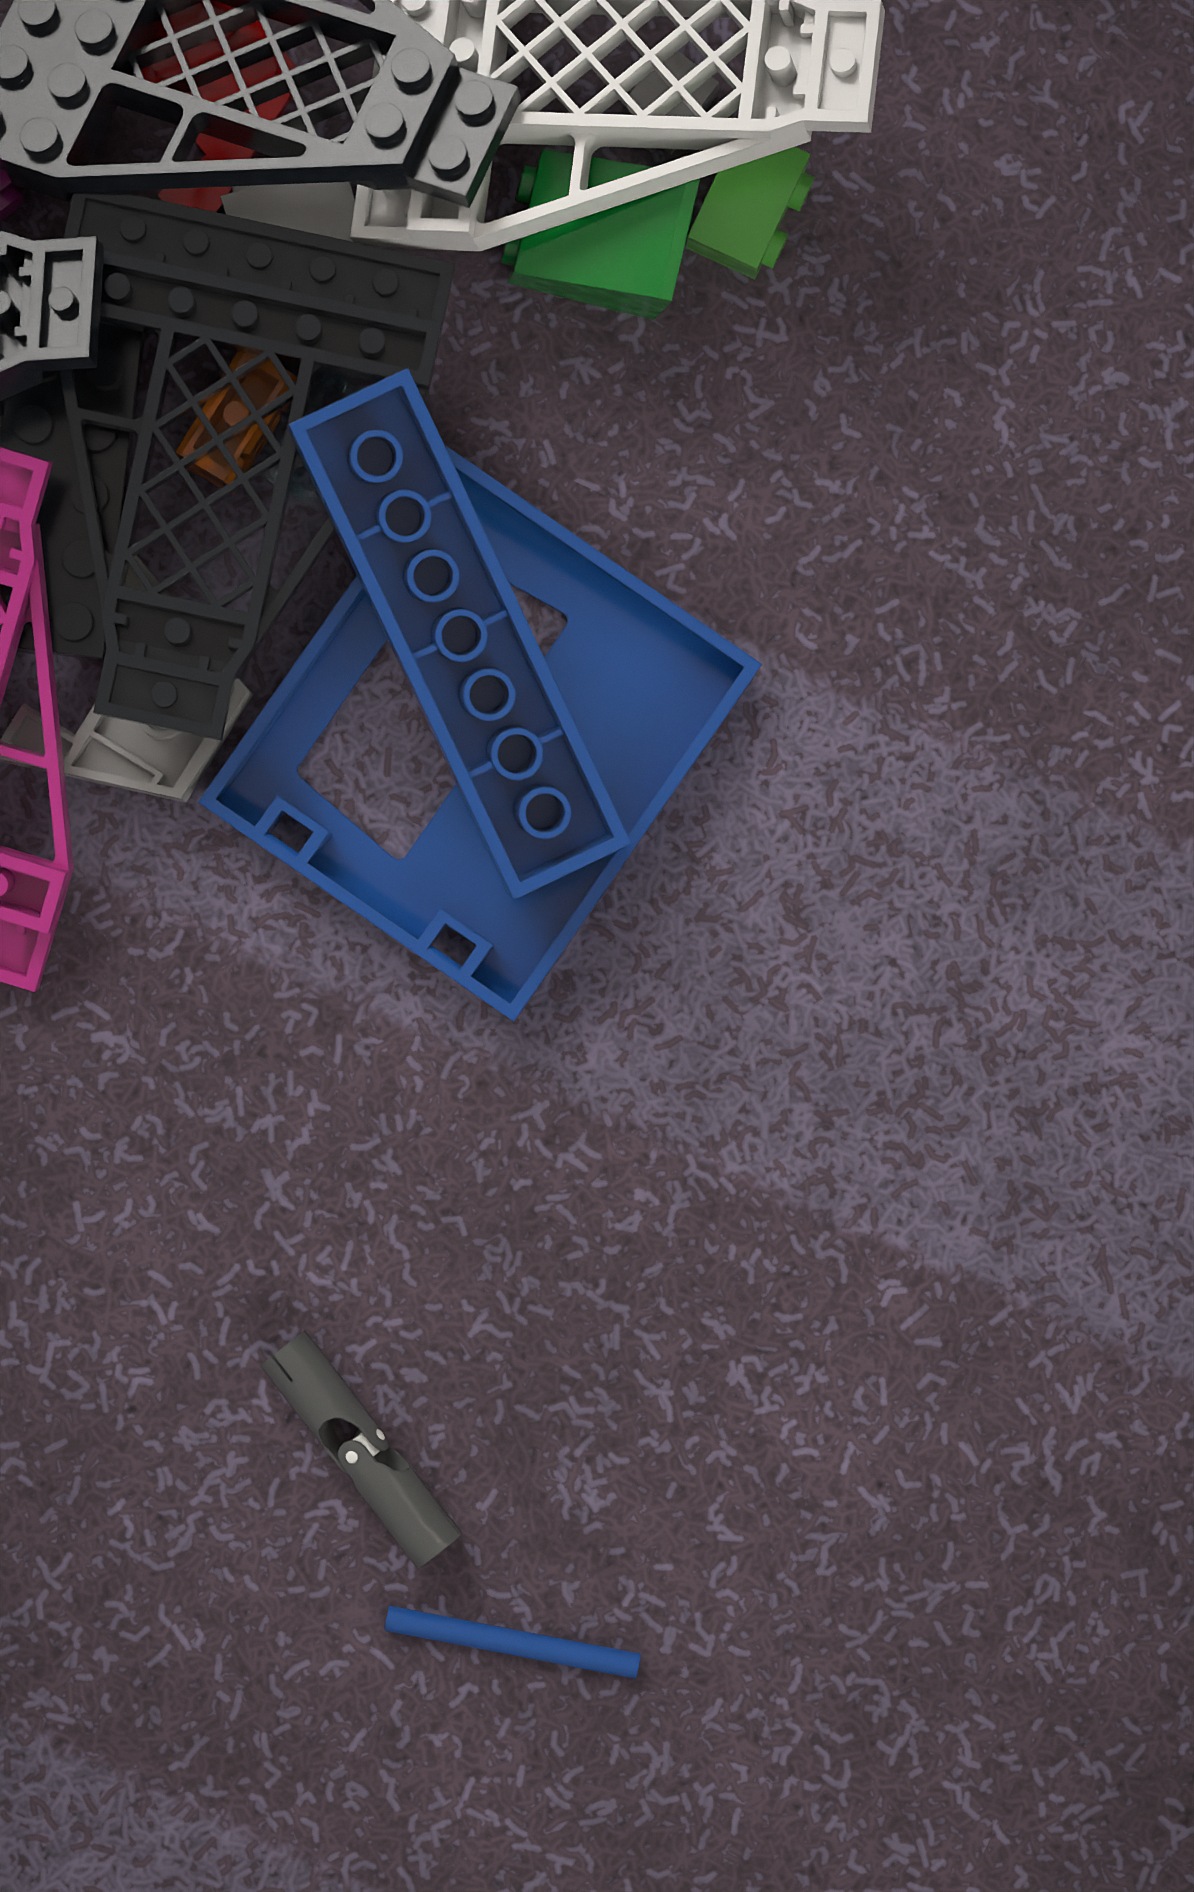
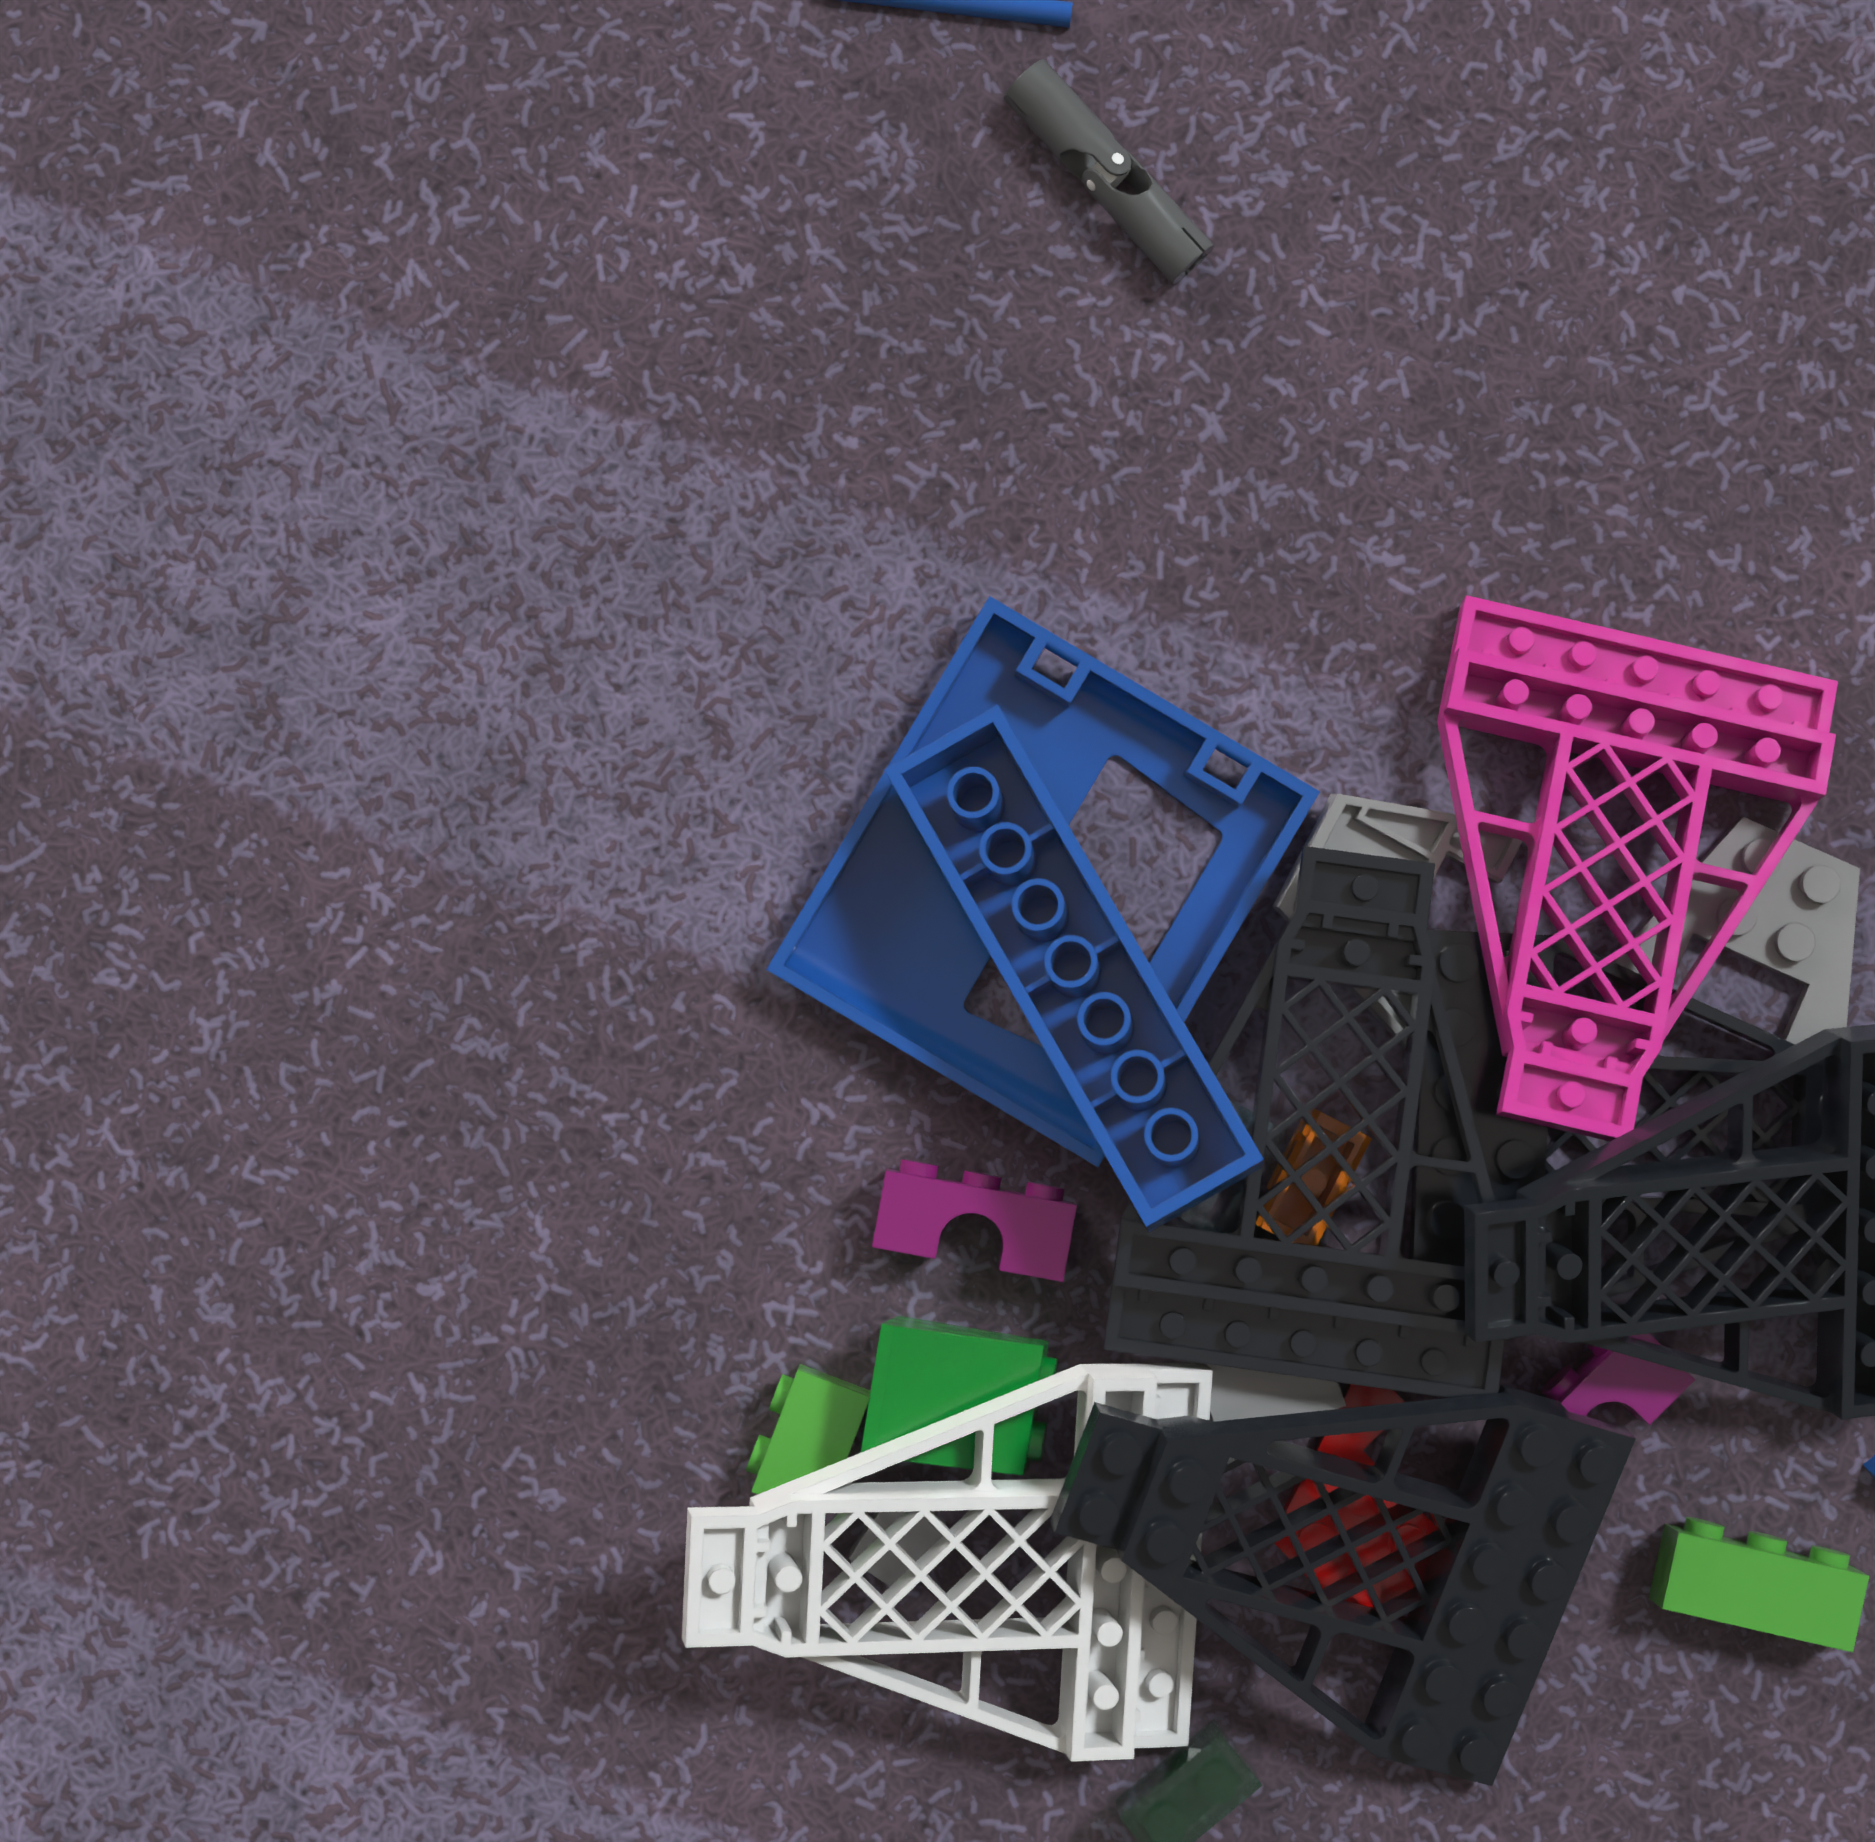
camera: 175 degrees right, 0 degrees up
none -> magenta arch [872,1159,1077,1282]

